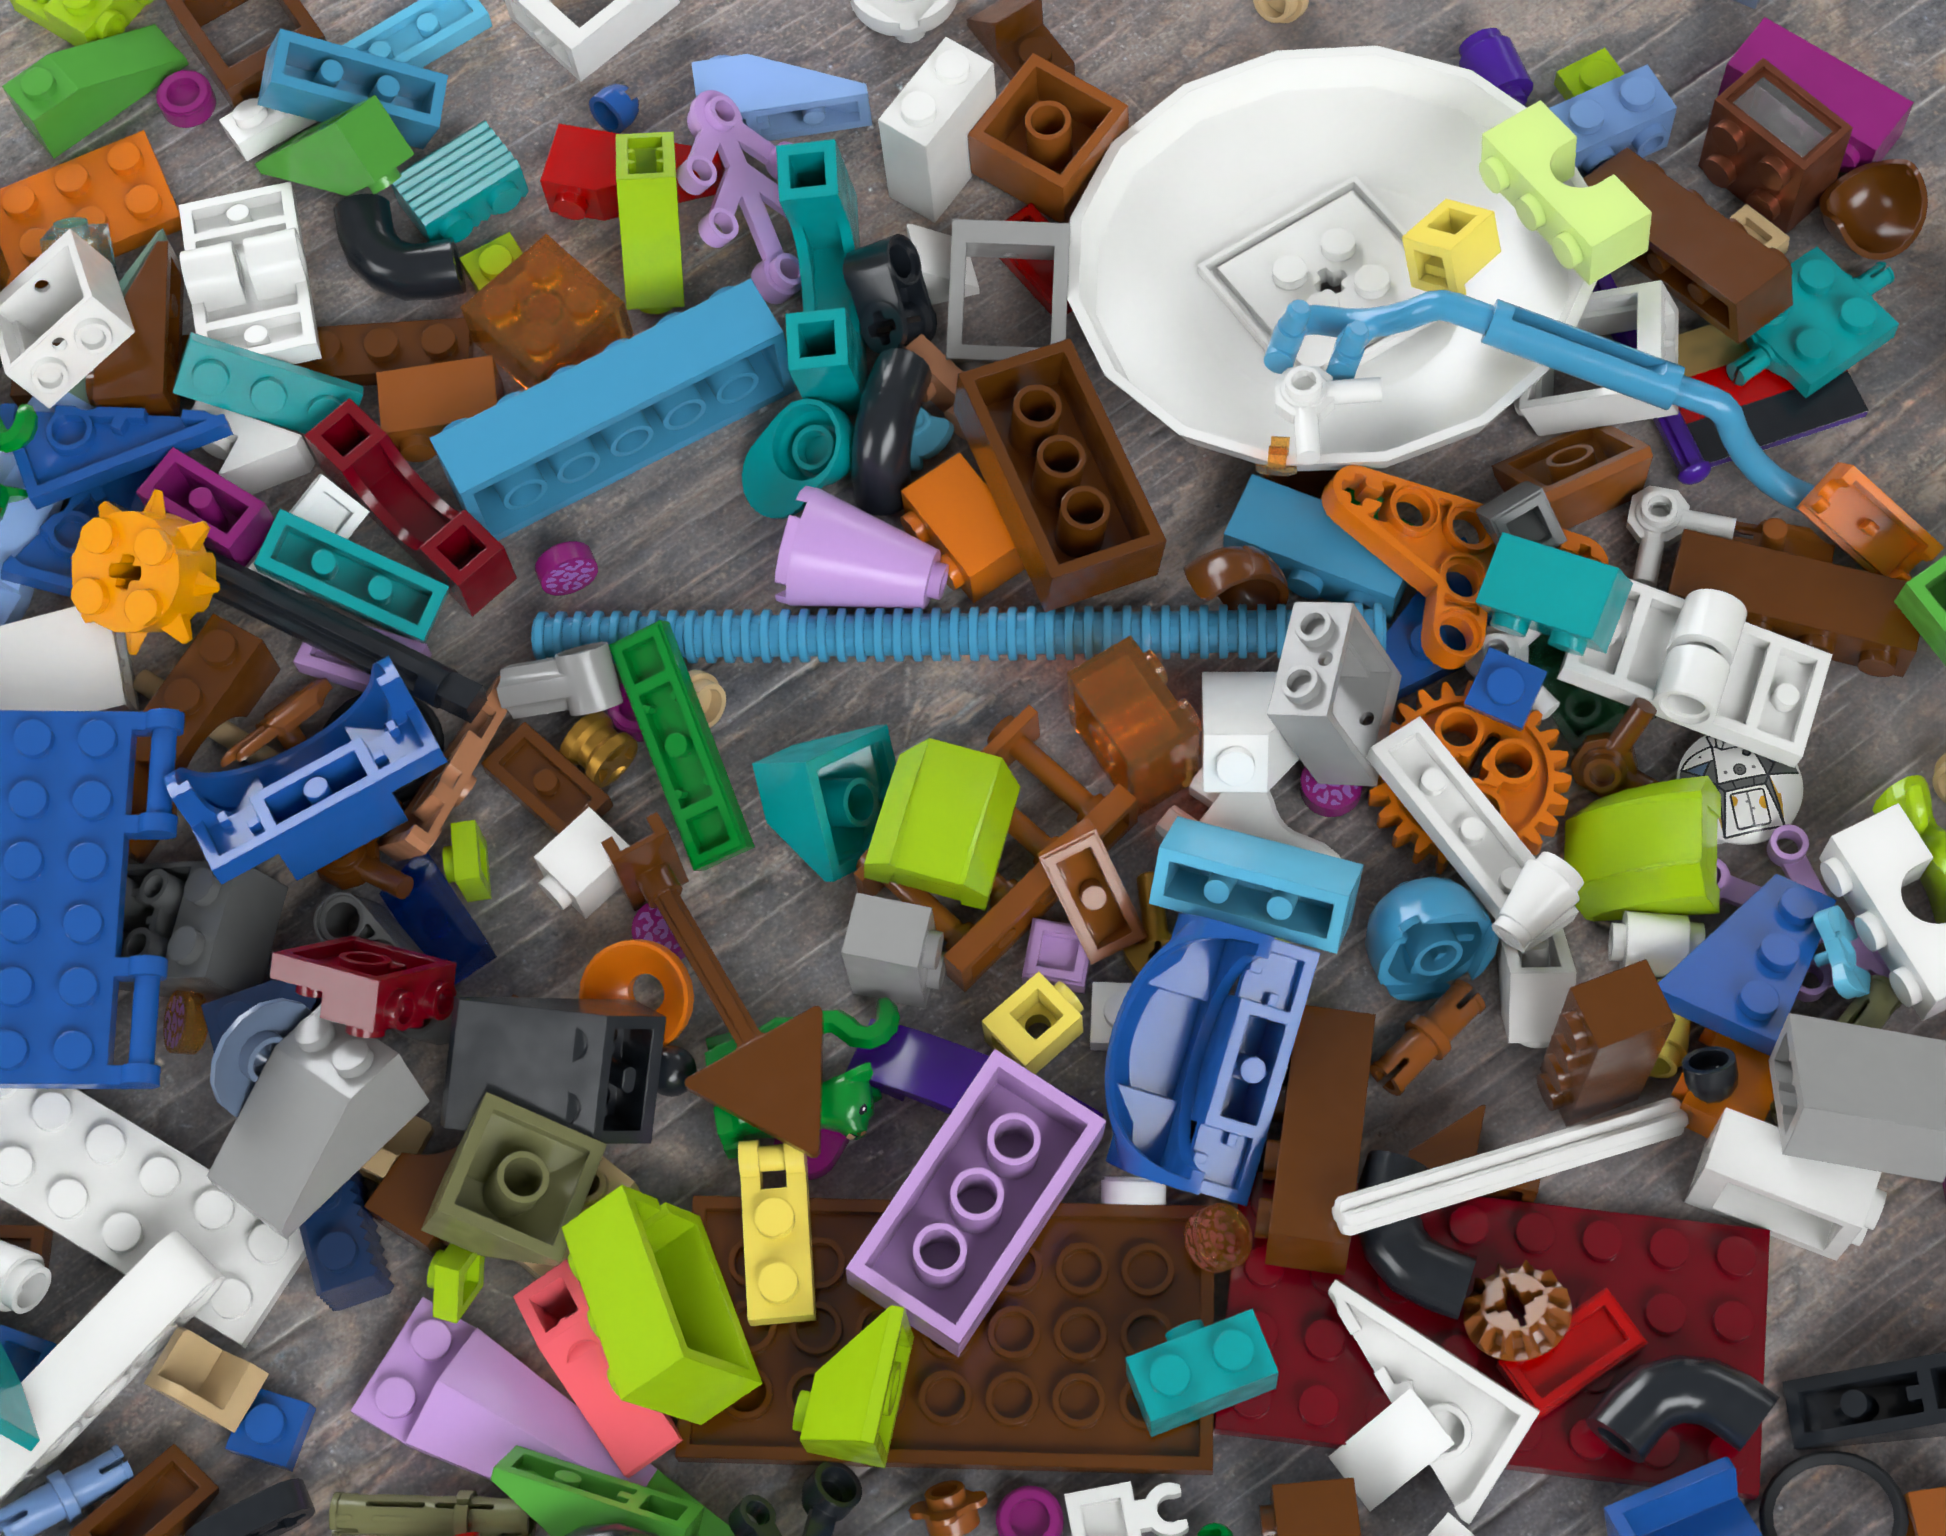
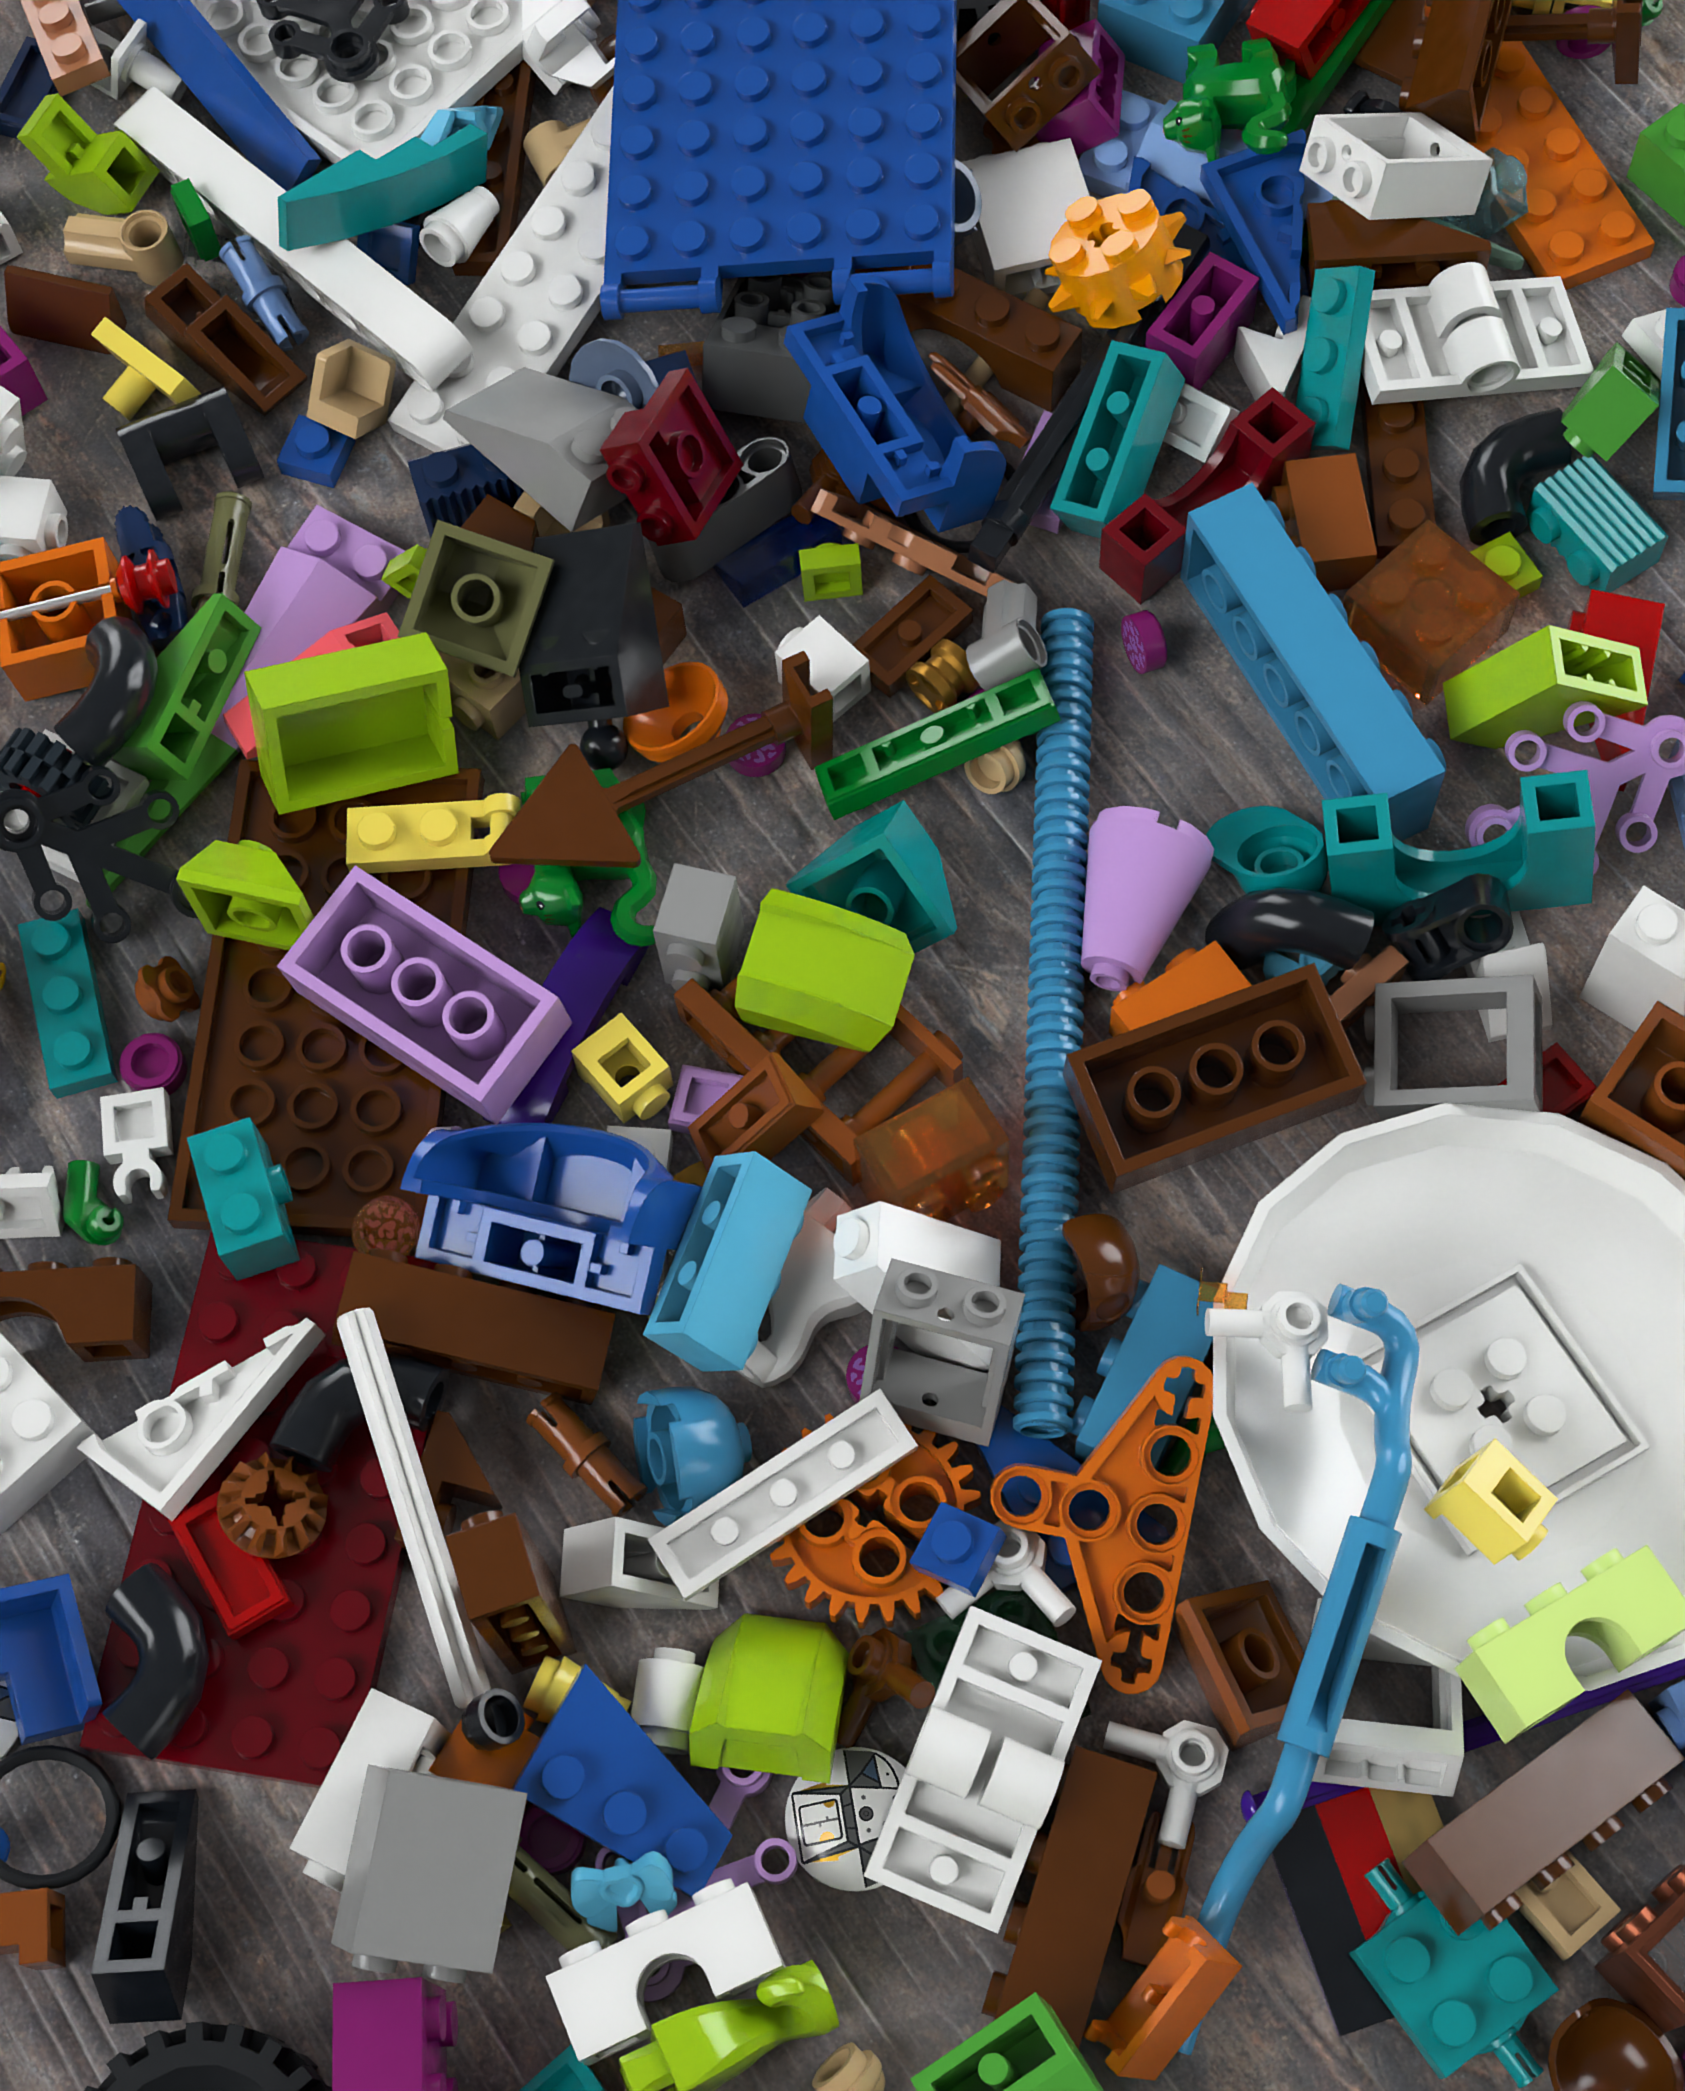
camera: 90 degrees right, 0 degrees up
white sticker [1328,1387,1455,1511] -> none
teal brick [1475,532,1633,656] -> none
dark grey slope [1476,481,1567,548] -> none
white cone [1492,851,1584,950] -> none

